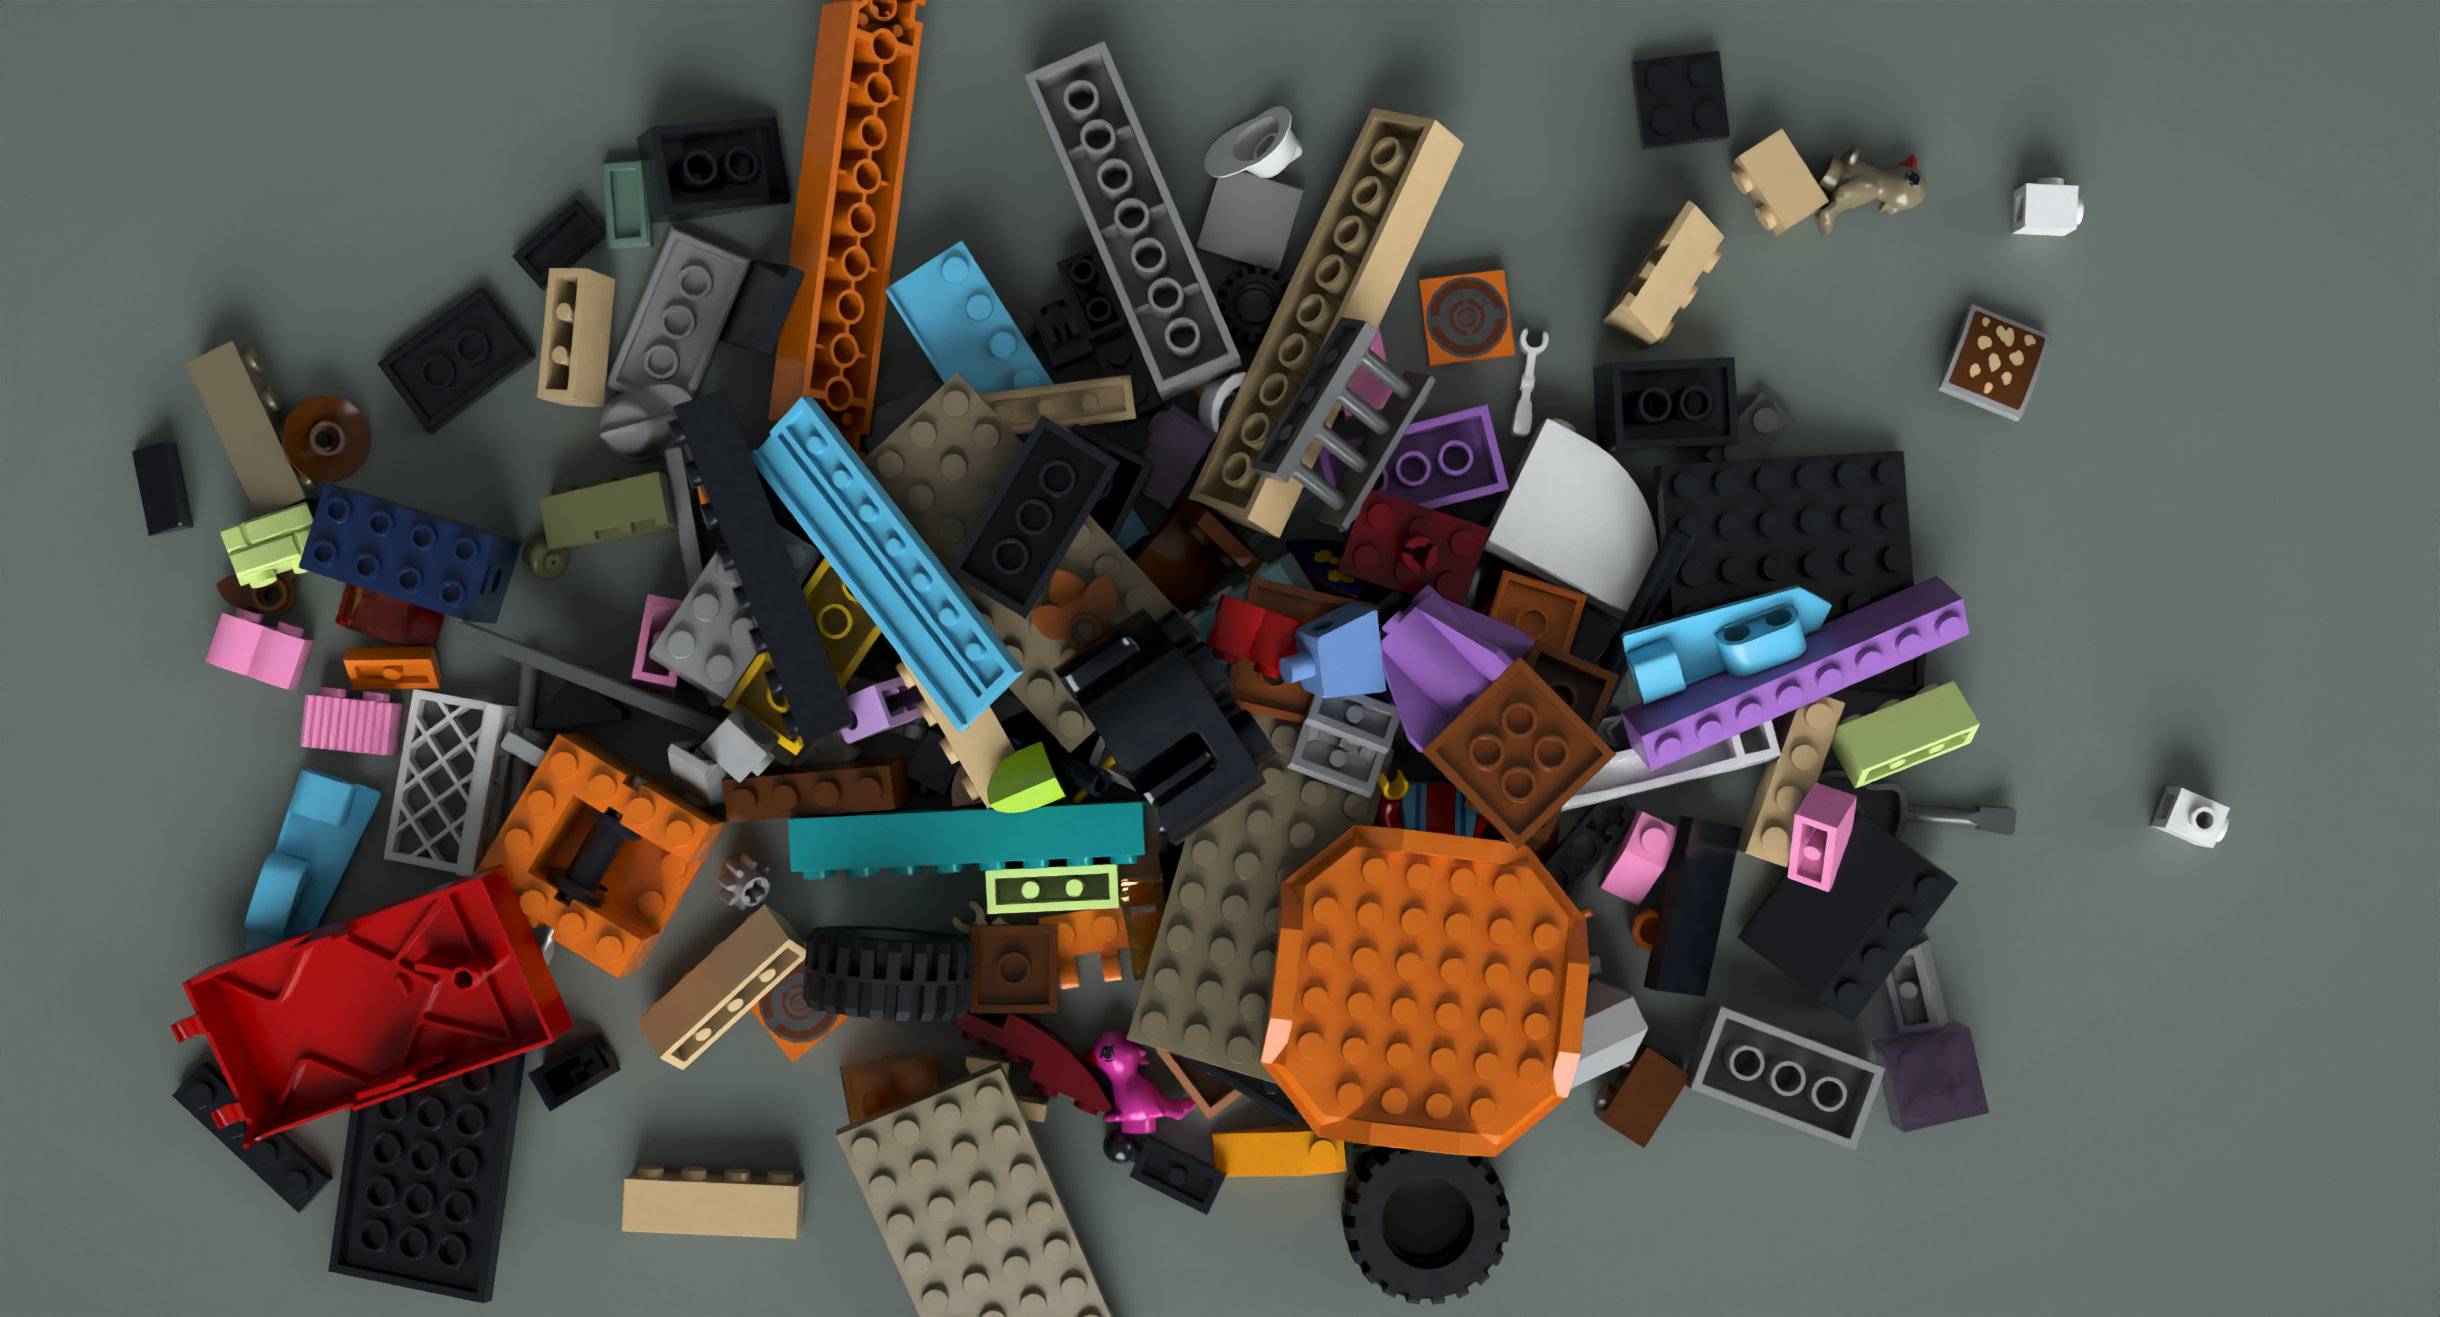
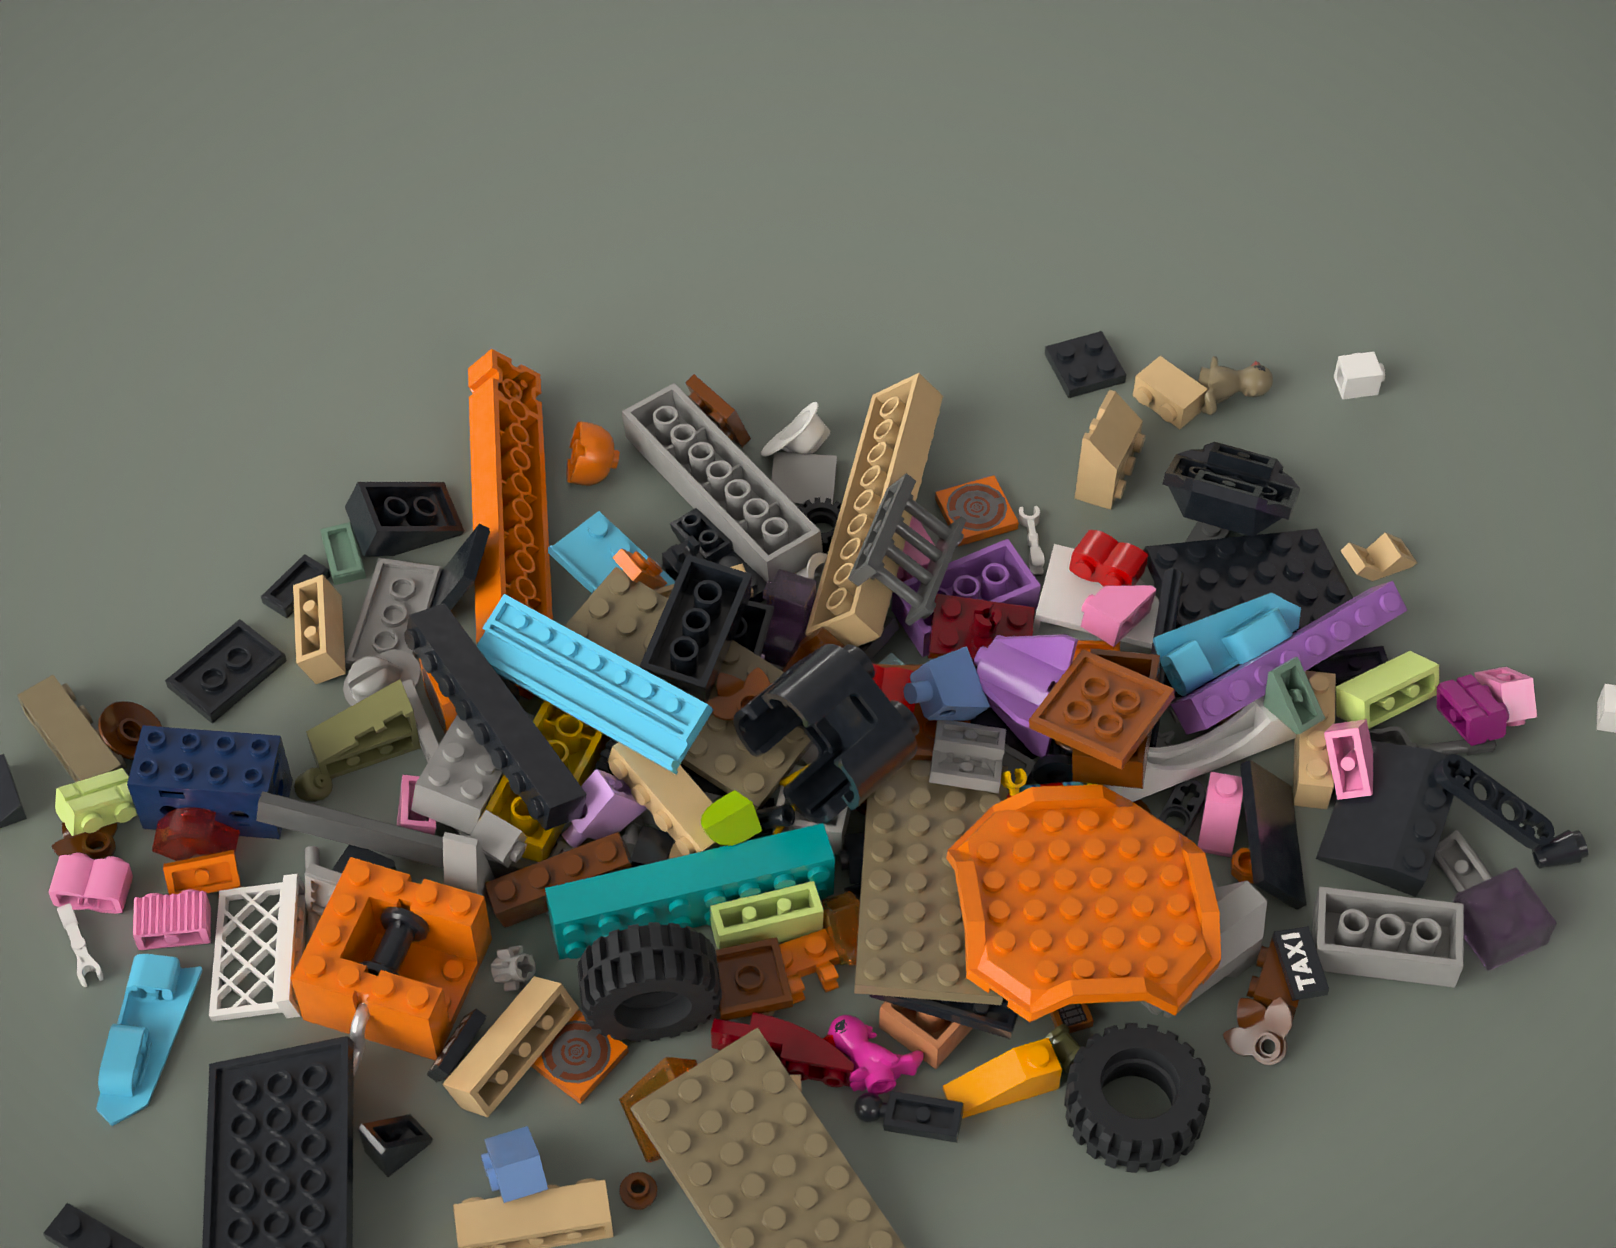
camera: 15 degrees left, 35 degrees down
red piece [170,864,573,1149] -> none
black slope [1593,357,1739,453] -> none
slope [1938,304,2052,422] -> none
none -> white piece [57,904,103,987]
none -> black tile [426,1009,486,1082]
none -> medium blue brick [481,1126,548,1203]
none -> orange cylinder [566,421,620,486]
none -> orange plate [612,548,667,590]
none -> reddish brown plate [619,1172,658,1210]
none -> reddish brown plate [685,374,751,447]
none -> red brick [1069,530,1149,587]
none -> bright pink slope [1080,585,1156,647]
none -> black piece [1162,442,1300,537]
none -> plate [1223,997,1292,1065]
none -> sand green slope [1263,657,1326,734]
none -> black tile [1272,926,1329,1001]
none -> tan slope [1340,532,1417,581]
none -> black beam [1434,754,1555,849]
none -> magenta brick [1436,674,1509,746]
none -> bright pink slope [1474,667,1537,726]
none -> black cone [1532,830,1588,869]

